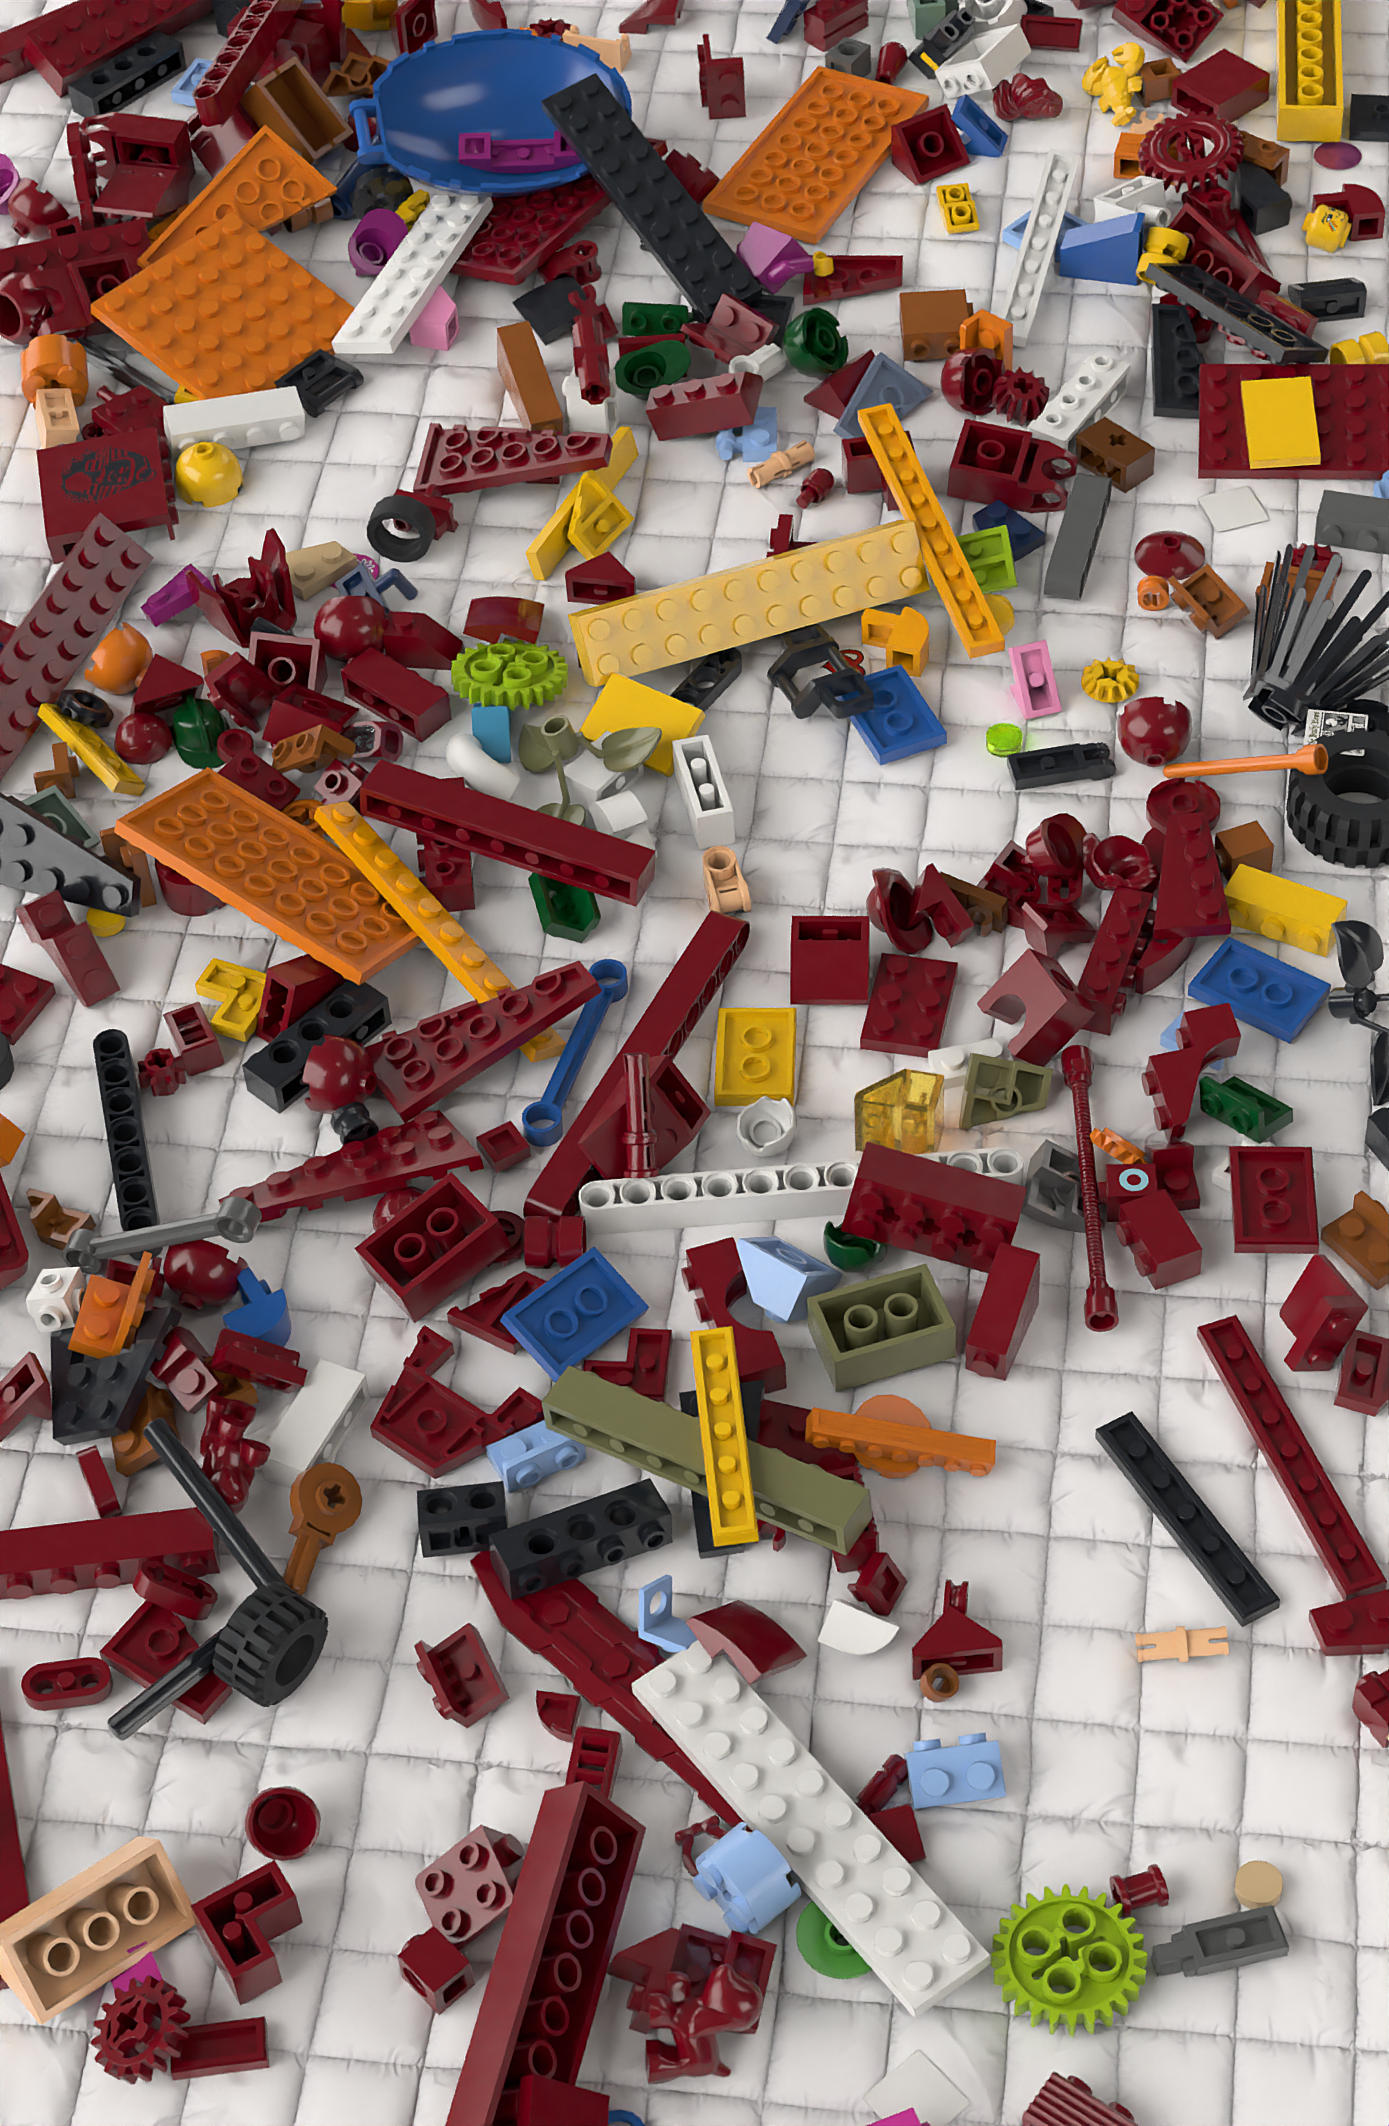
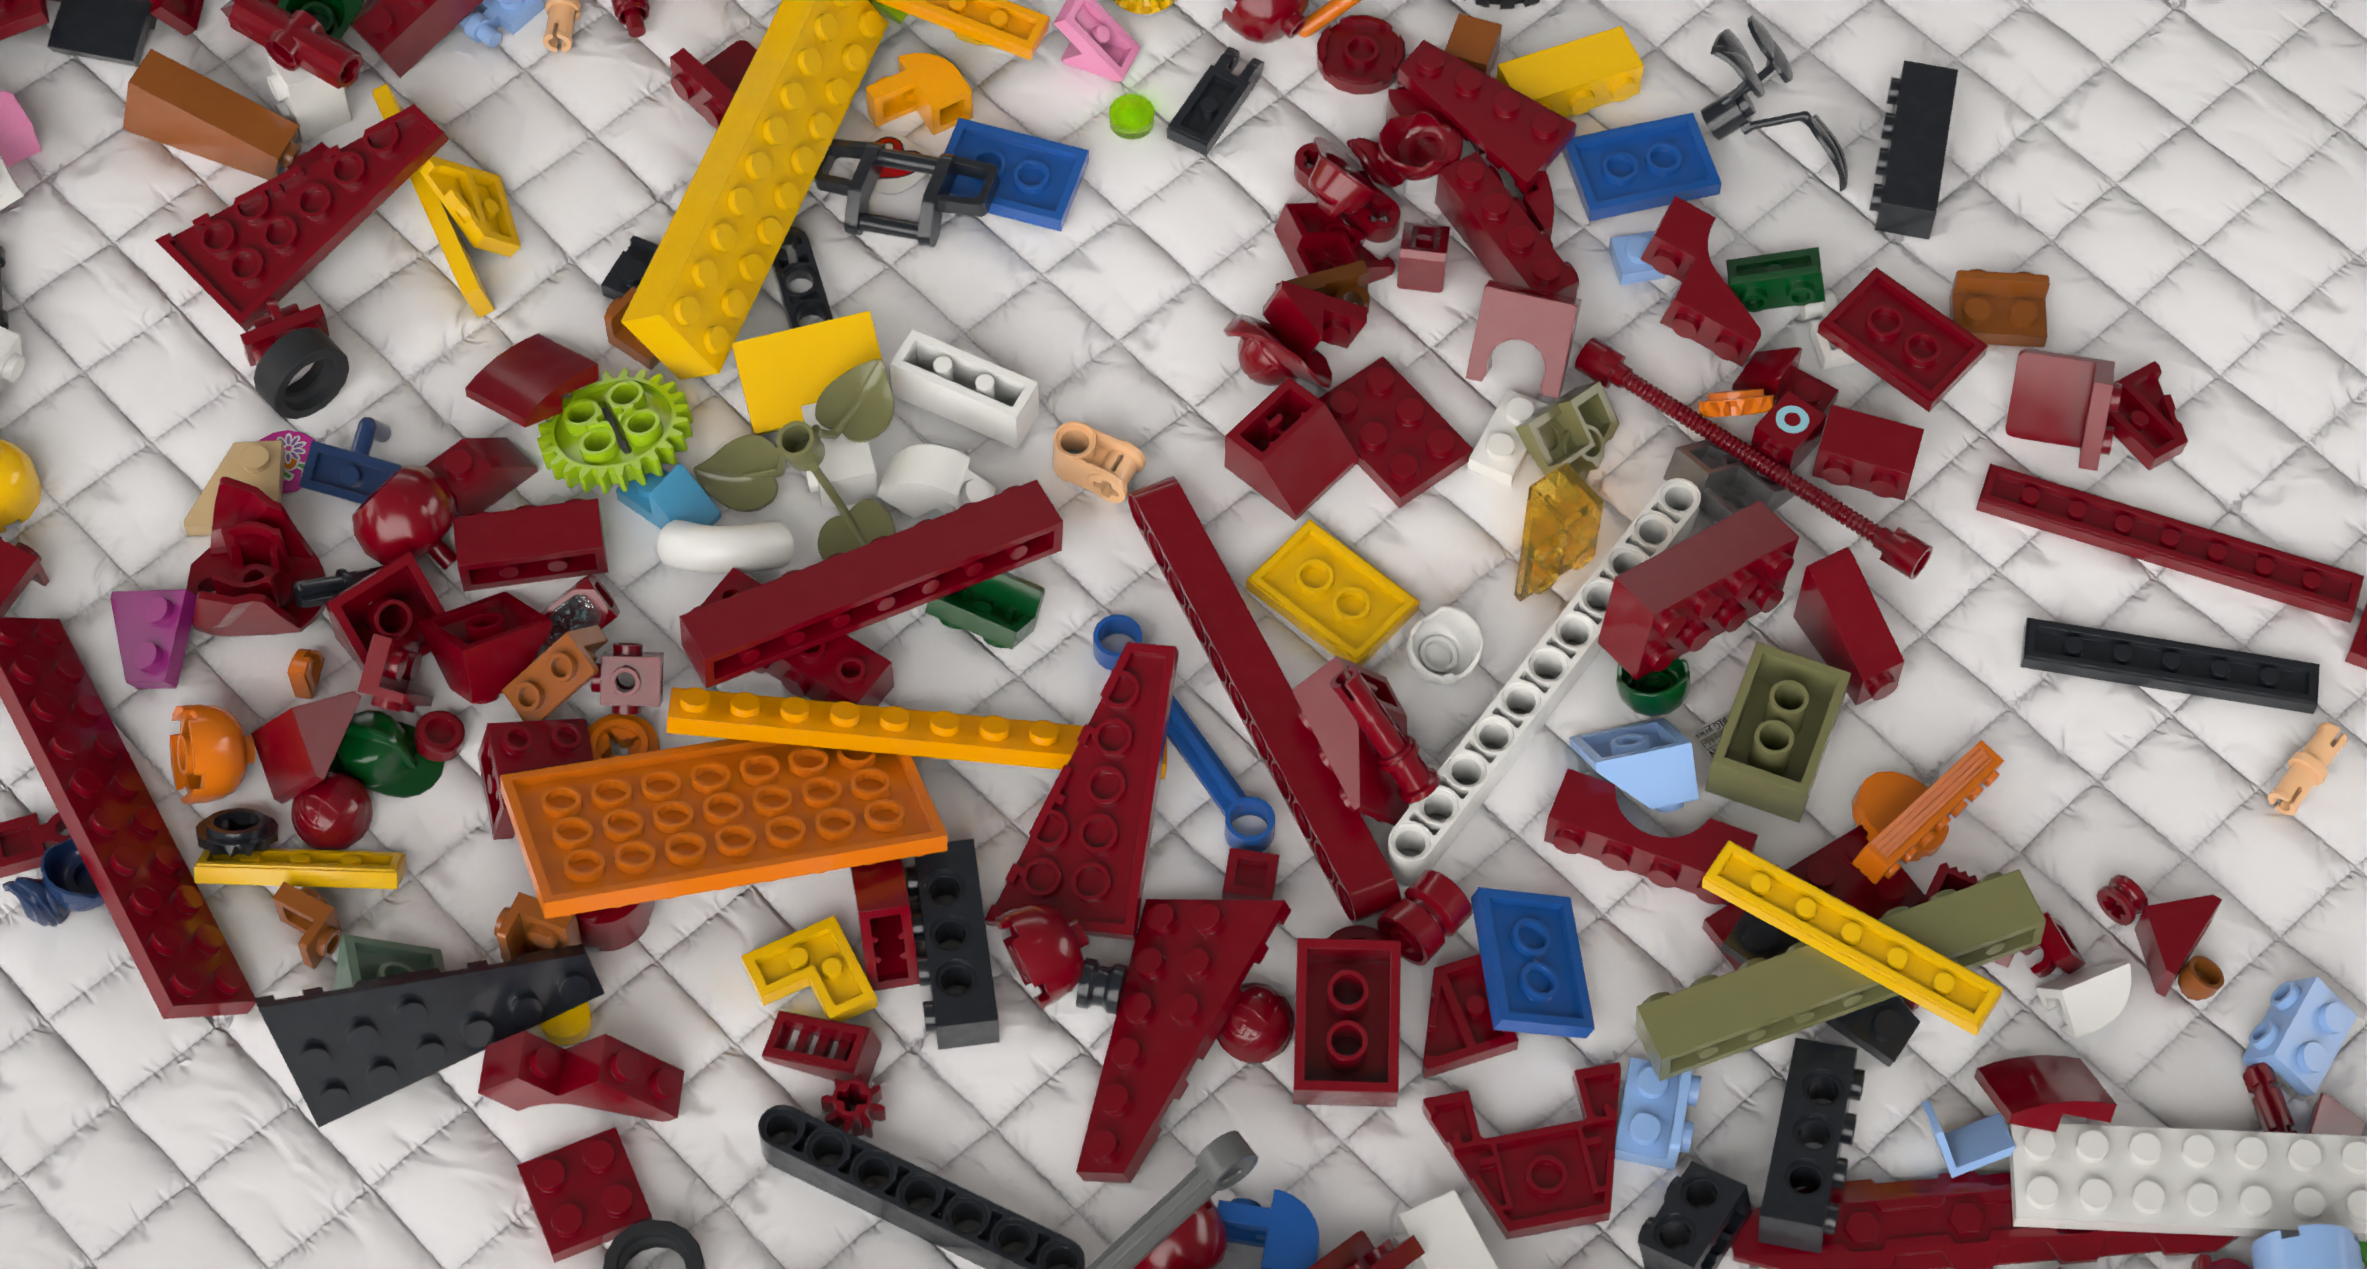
camera: 55 degrees left, 10 degrees up
dark red slope [565,551,637,605] -> none
dark red tile [583,1328,673,1402] -> none

